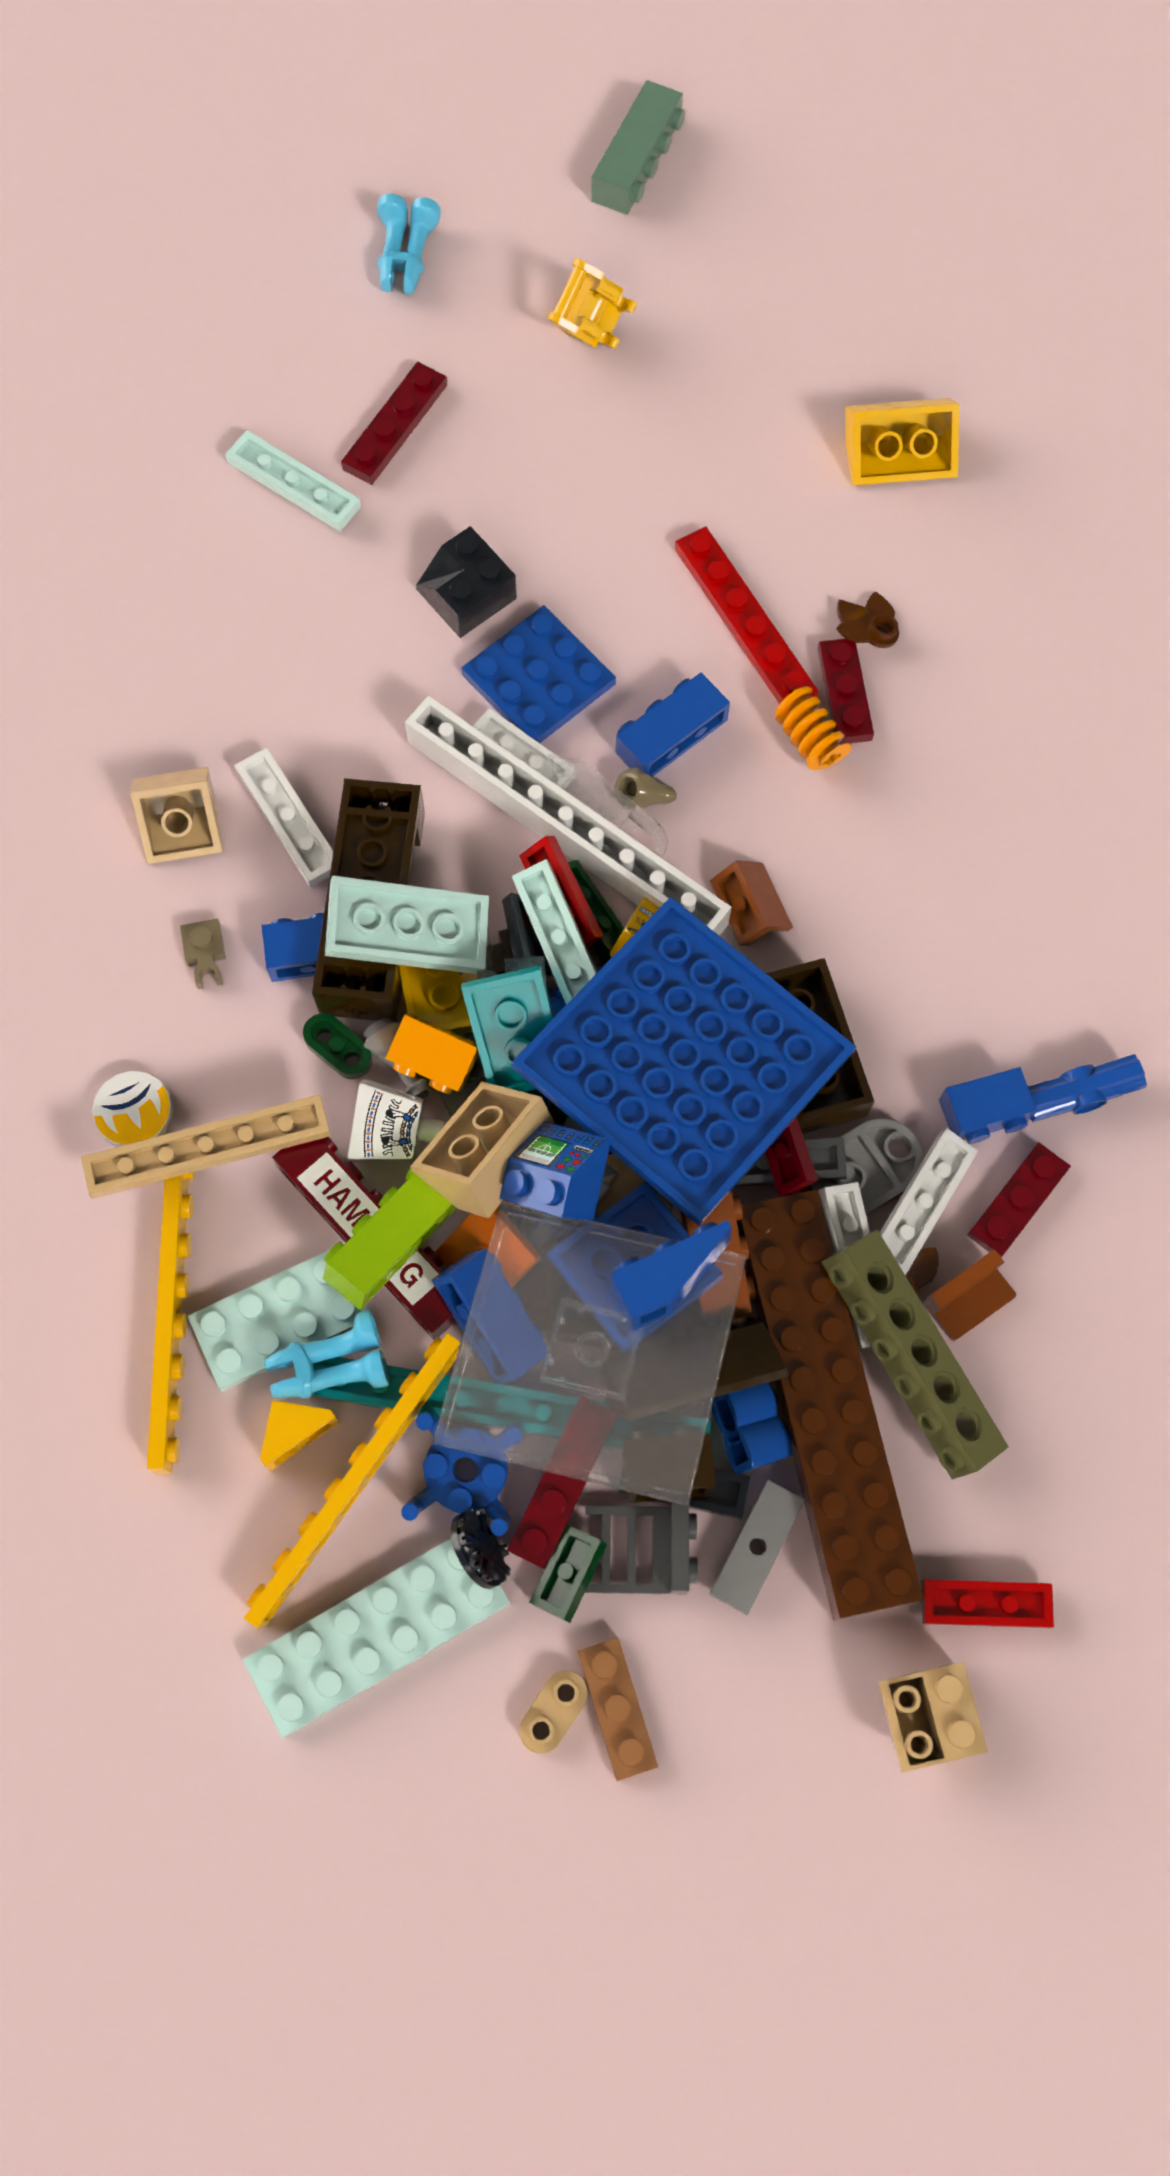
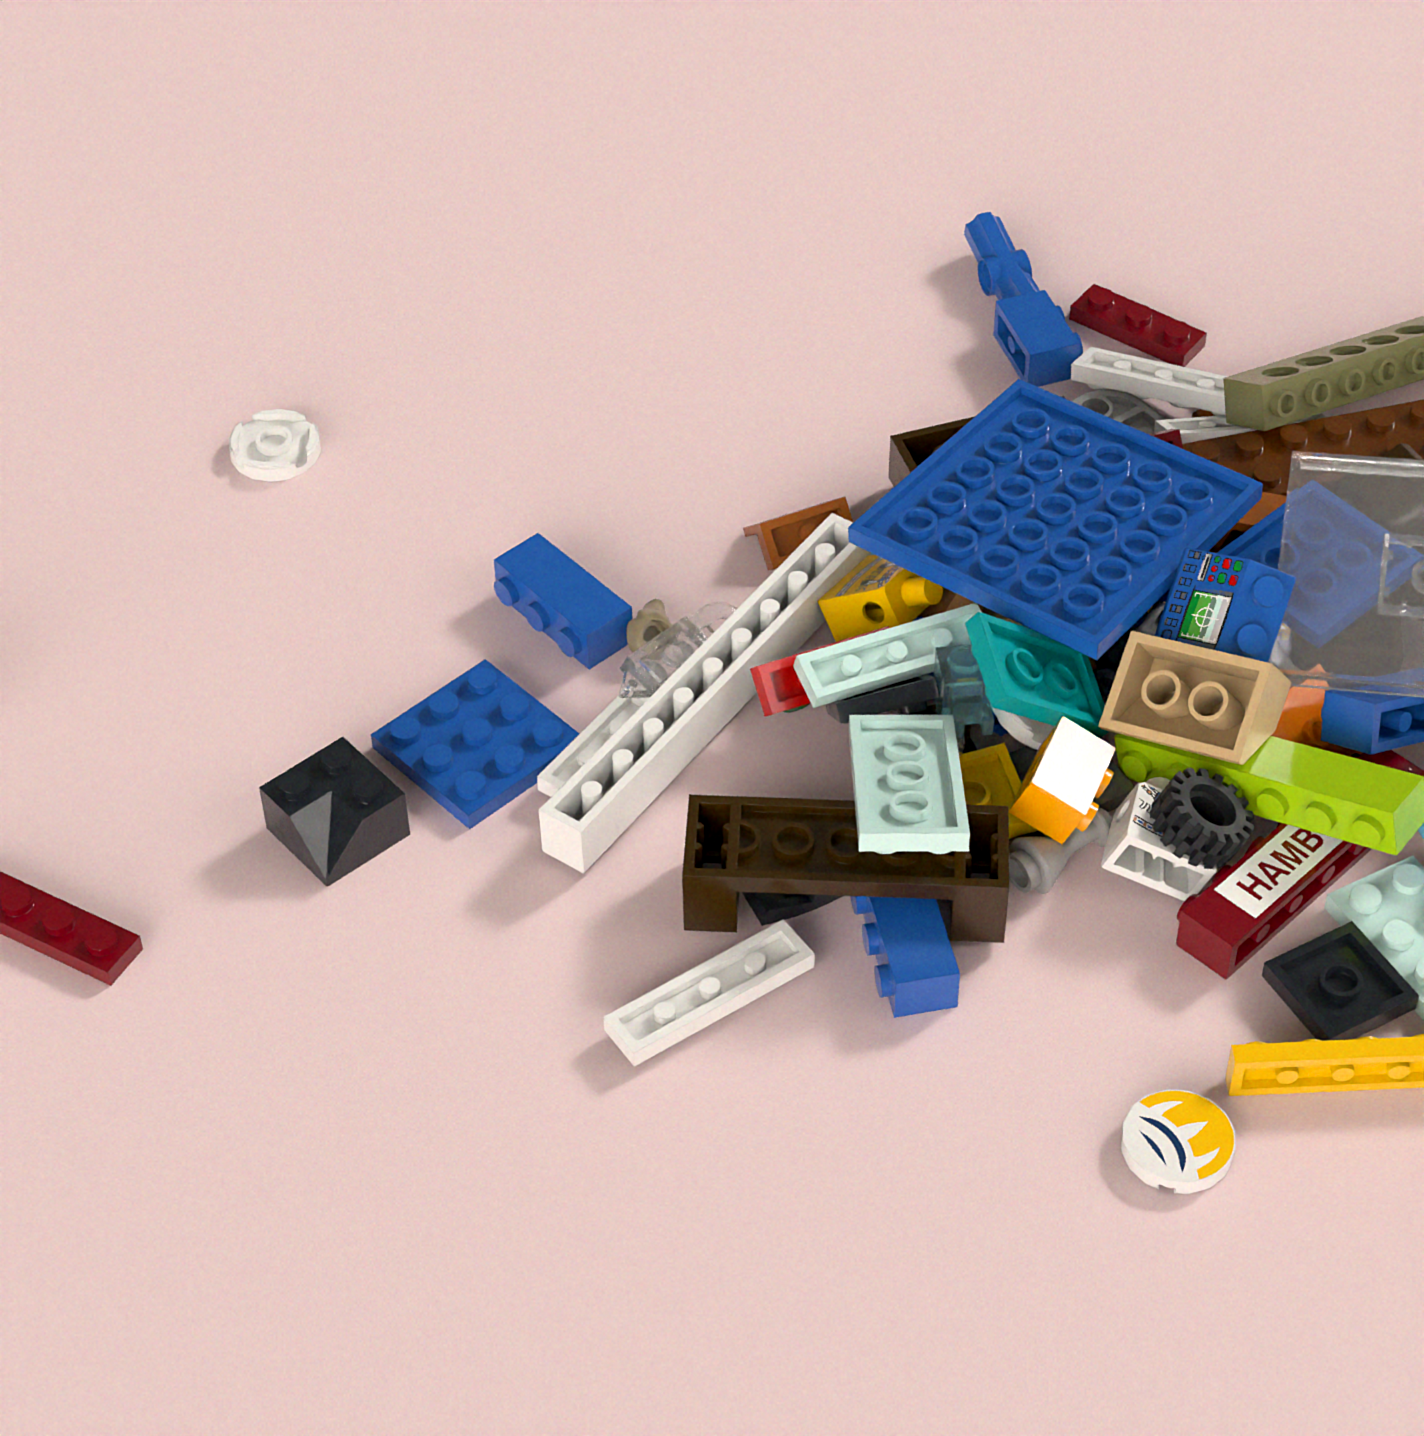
camera: 90 degrees left, 25 degrees down
tan plate [81,1094,331,1199] -> none
tan slope [130,767,223,864] -> none
dark tan plate [180,918,226,989] -> none
light aqua plate [225,430,361,532] -> none
dark green plate [303,1013,373,1079] -> none
blue slope [610,1220,731,1331] -> none
red plate [675,526,819,705] -> none
light orange piece [774,686,852,770] -> none
dark red plate [817,638,874,745] -> none
reddish brown plate [836,592,899,648] -> none
yellow slope [845,398,959,485] -> none
dark orange panel [923,1249,1016,1341] -> none
none -> white tile [229,409,321,482]
none -> black tyre [1150,768,1255,869]
none -> black plate [1262,921,1419,1041]

